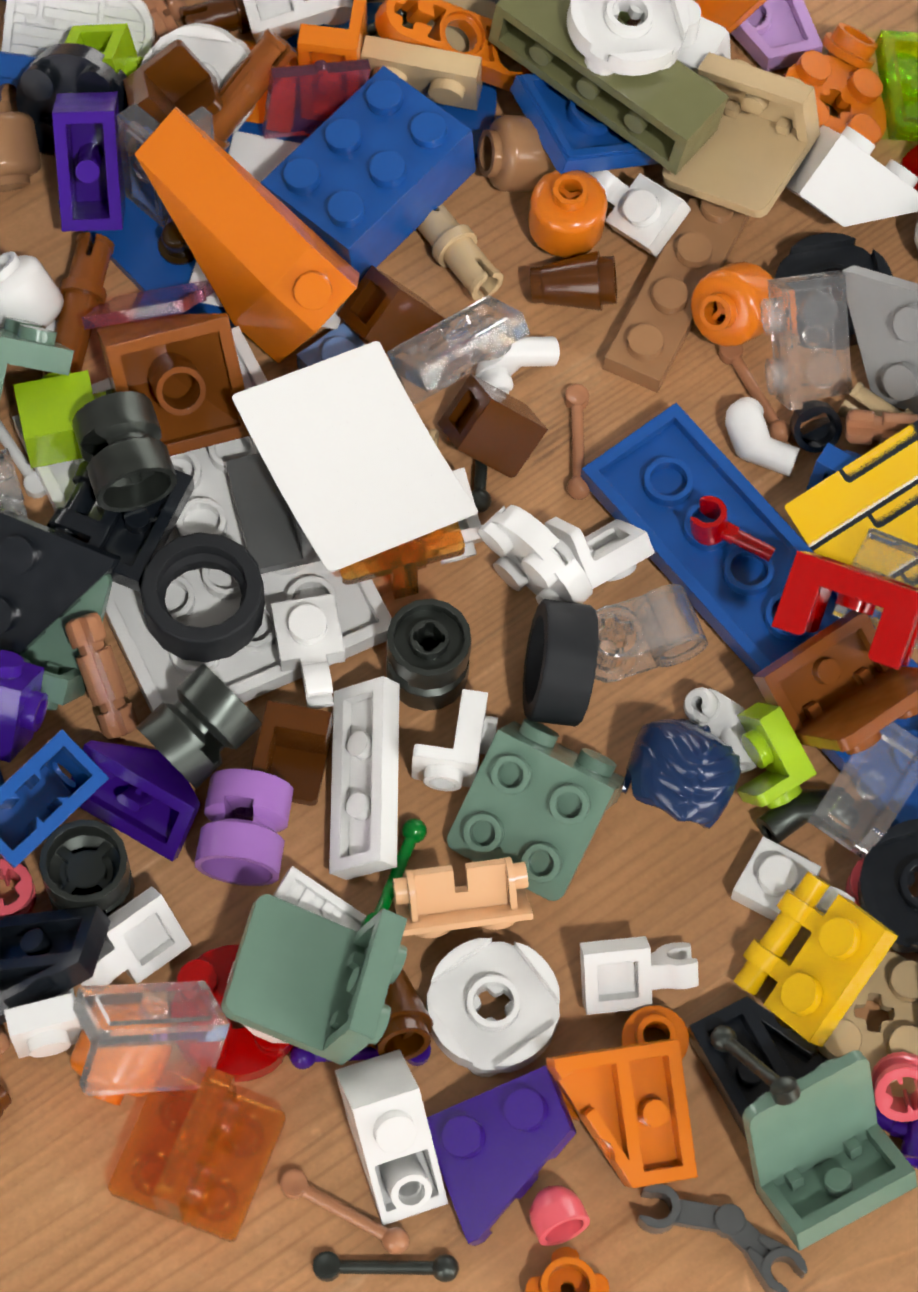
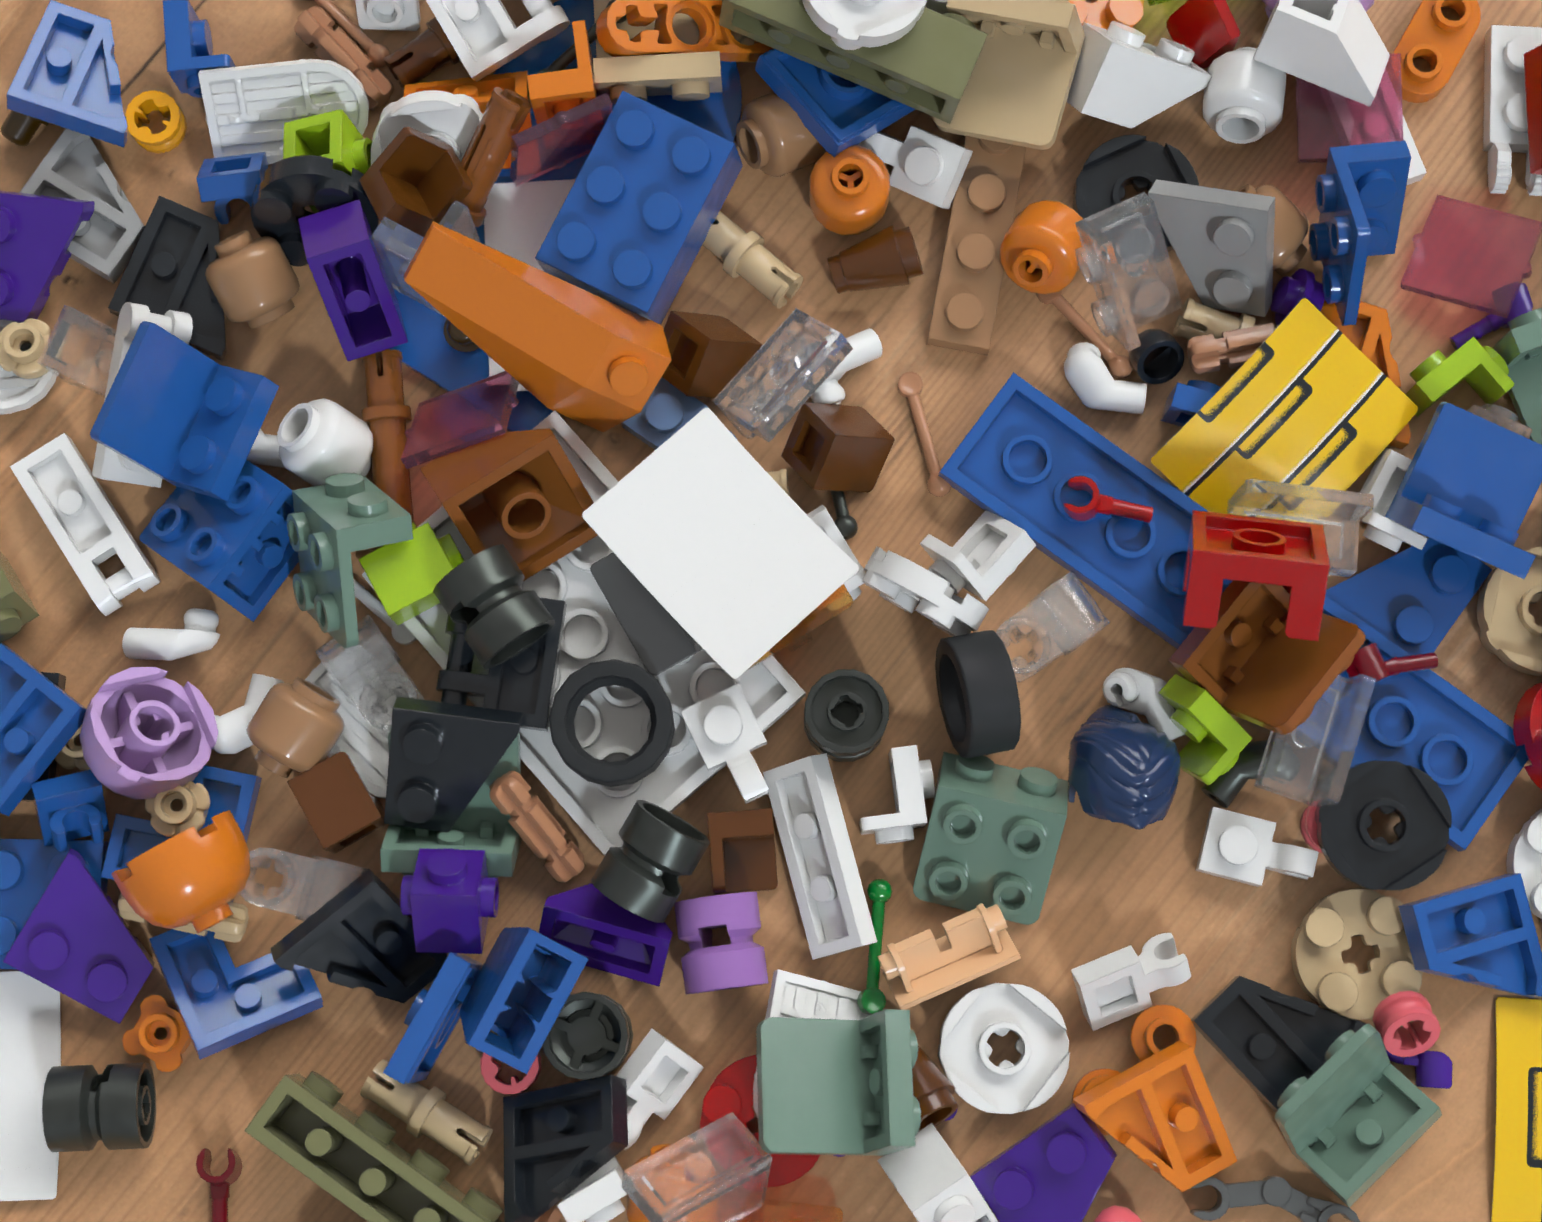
camera: 10 degrees left, 15 degrees up
pearl dark grey hinge [710,1025,801,1105] -> none
yellow plate [733,871,898,1047] -> none

